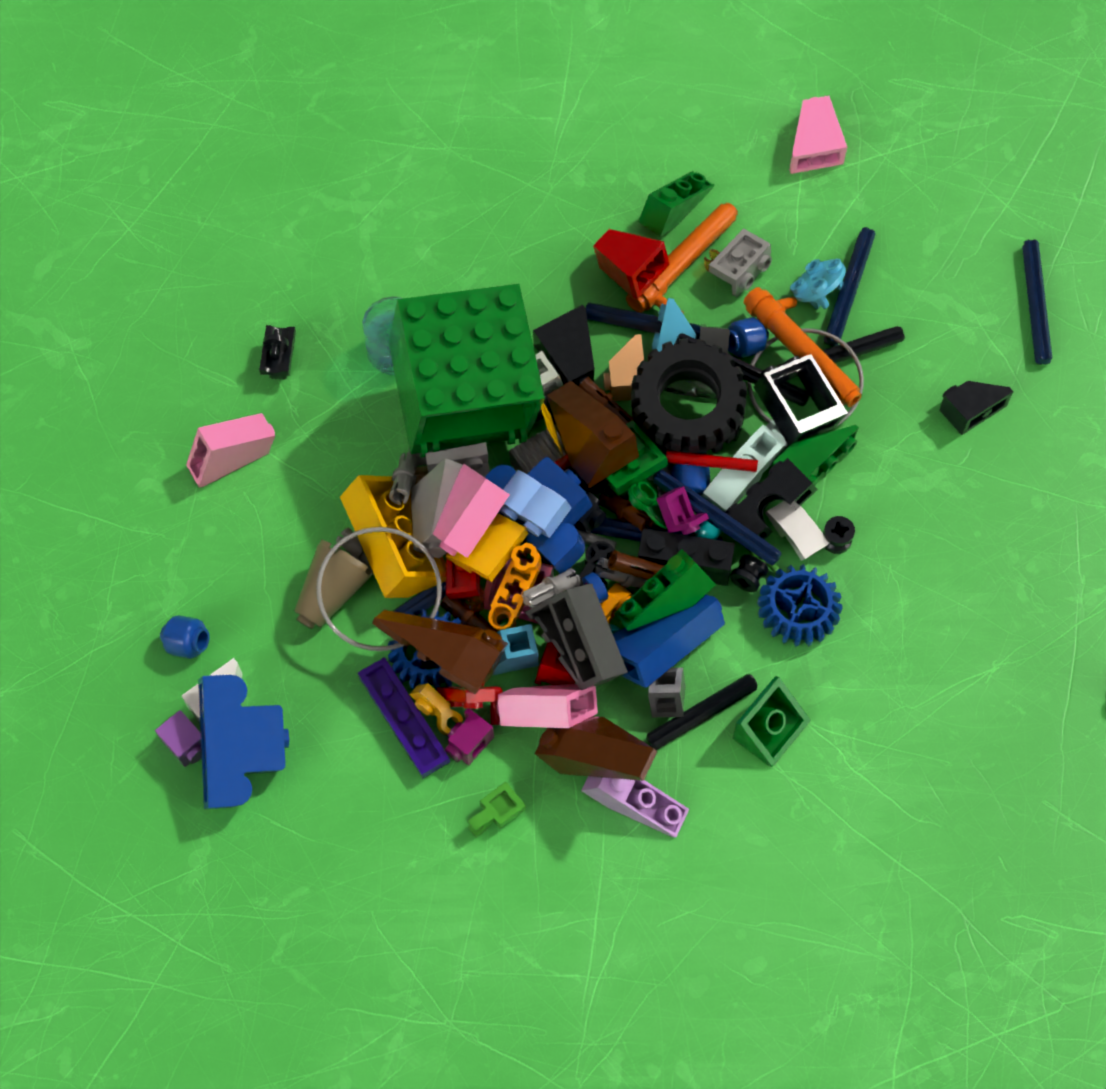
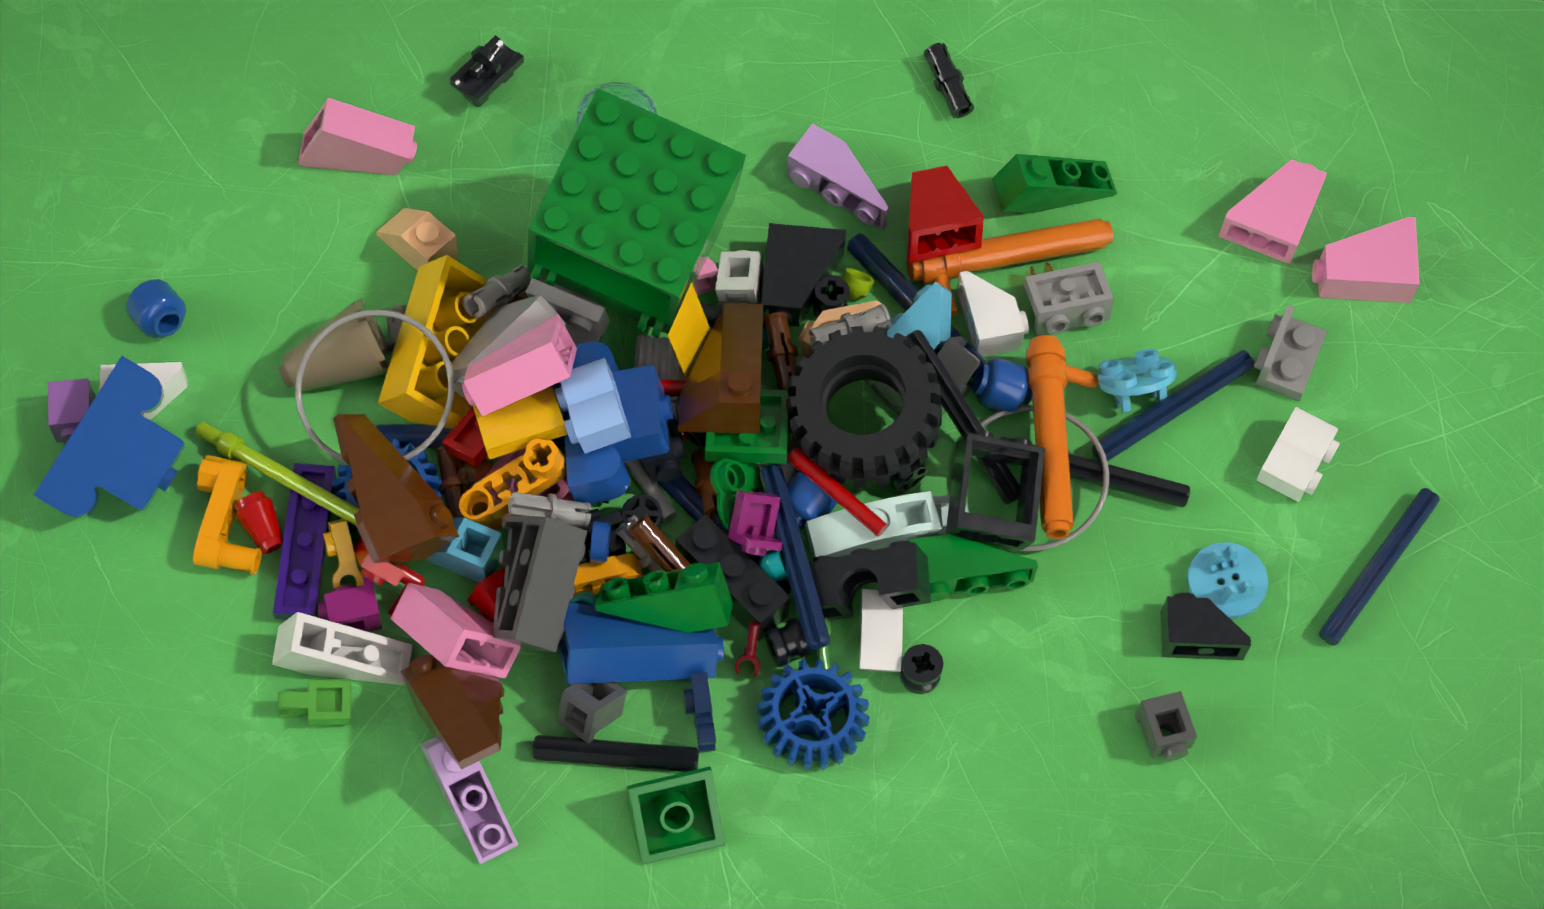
camera: 30 degrees right, 0 degrees up
none -> light orange beam [193,455,262,575]
none -> lime bar [195,422,360,526]
none -> red cone [234,491,283,555]
none -> white slope [272,612,412,685]
none -> light nougat slope [376,208,459,271]
none -> dark blue plate [683,672,716,753]
none -> dark red hand [735,622,761,678]
none -> lavender slope [786,123,889,231]
none -> light grey pin [809,304,892,345]
none -> black bush [813,275,850,318]
none -> lime hinge [841,268,874,300]
none -> black pin [924,43,974,118]
none -> white slope [956,271,1029,357]
none -> dark grey brick [1135,691,1197,762]
none -> medium azure plate [1187,542,1269,619]
none -> light grey bracket [1254,304,1327,401]
none -> white brick [1257,407,1340,502]
none -> bright pink slope [1312,217,1420,303]

